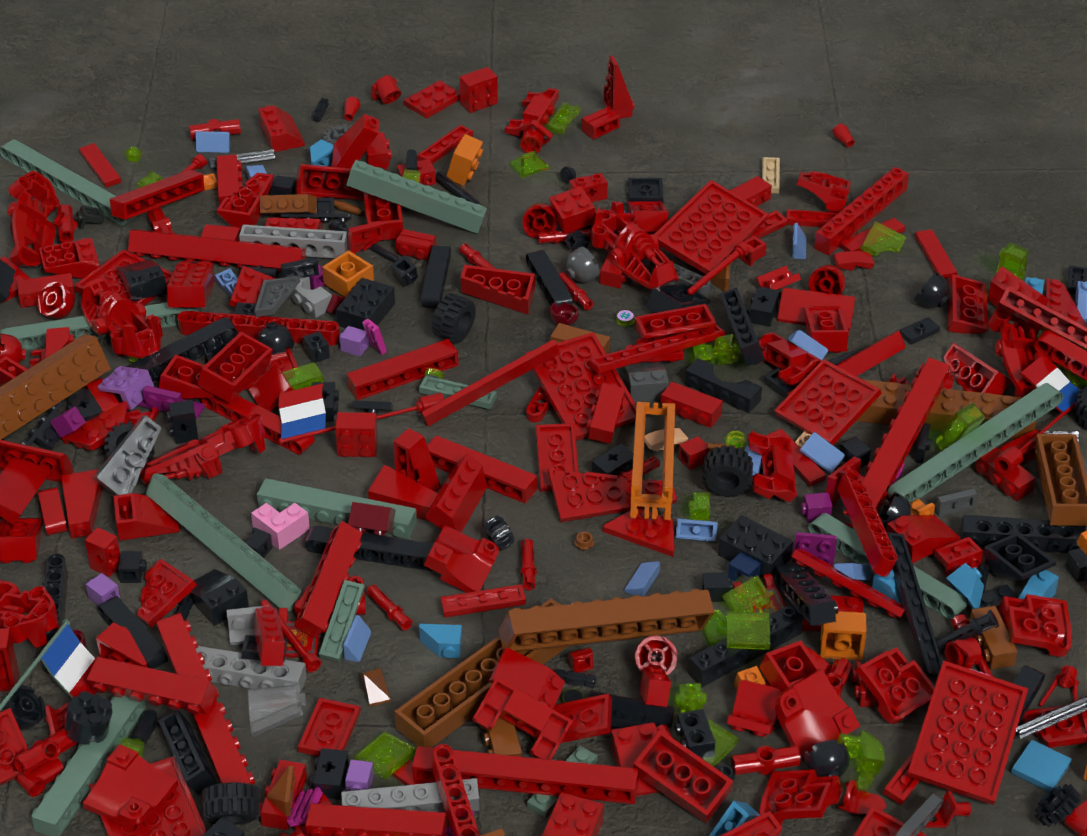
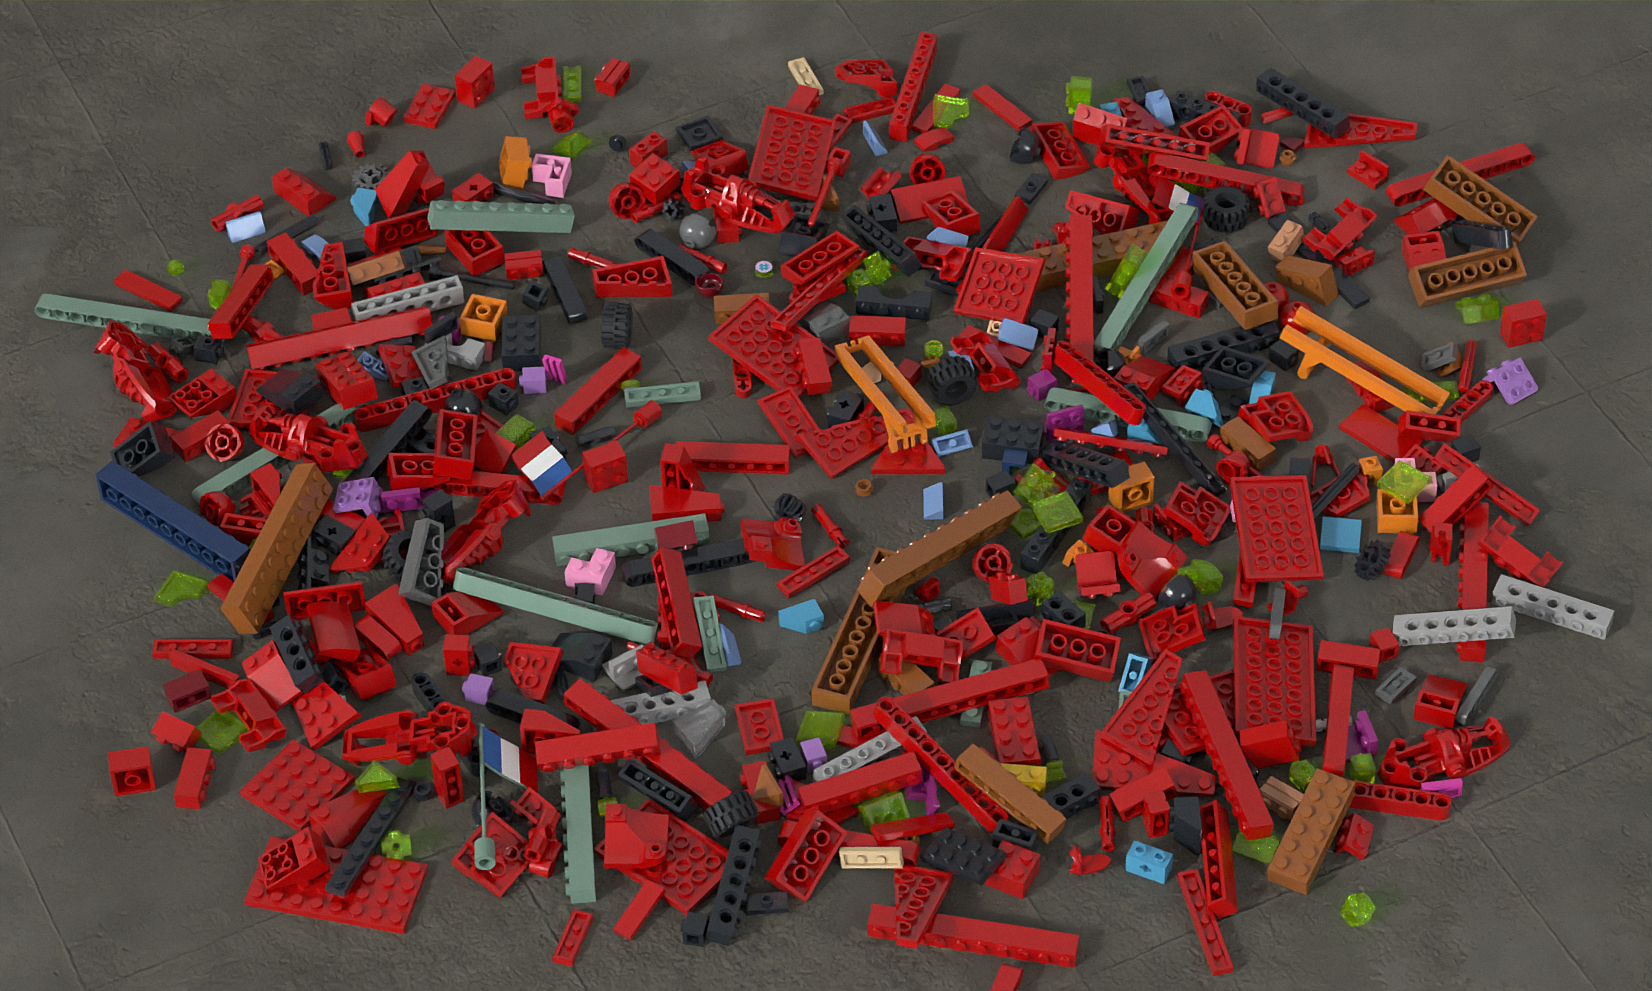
camera: 25 degrees left, 5 degrees up
magenta brick [50,406,86,438] -> none
black brick [64,691,112,745] -> none
red wing [347,221,383,254] -> none
dark orange slope [360,668,391,706] -> none
piece [403,149,420,183] -> none
red tile [417,125,473,164] -> none
red tile [422,340,559,427] -> none
red slope [424,454,488,533] -> none
red wedge [603,55,635,119] -> none
red cone [832,124,855,148] -> none
clear neon green arm [857,769,874,791] -> none
black pin [936,610,999,652] -> none
none -> black brick [193,335,224,364]
none -> bright pink brick [532,154,572,198]

